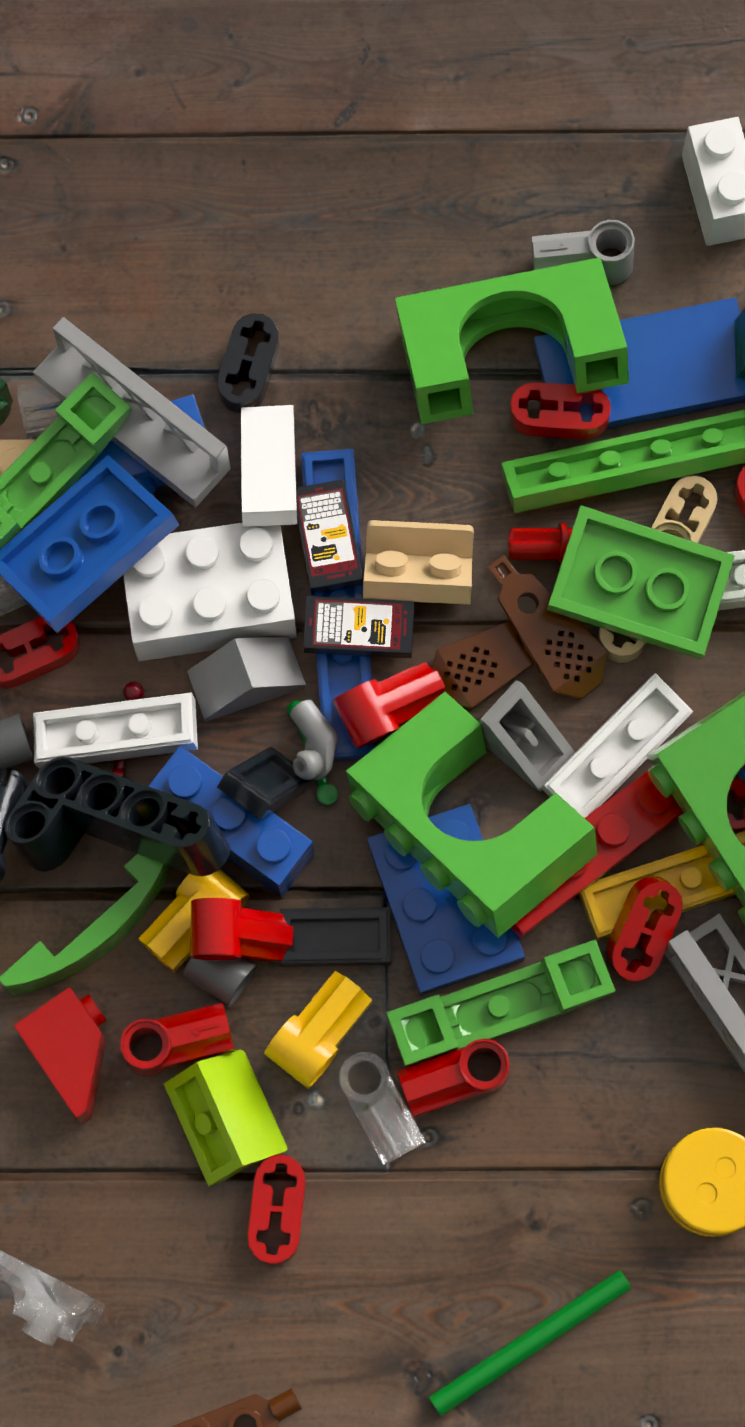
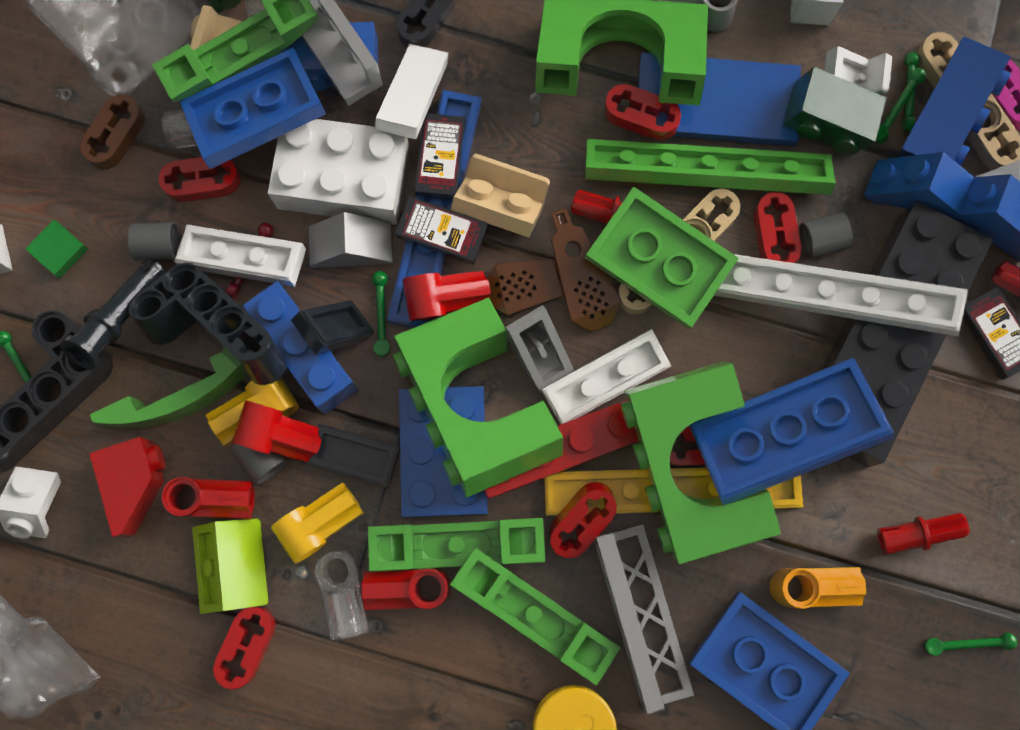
camera: 15 degrees right, 5 degrees up
light grey arm [290,700,338,780] -> none
none -> bright green slope [450,547,621,686]

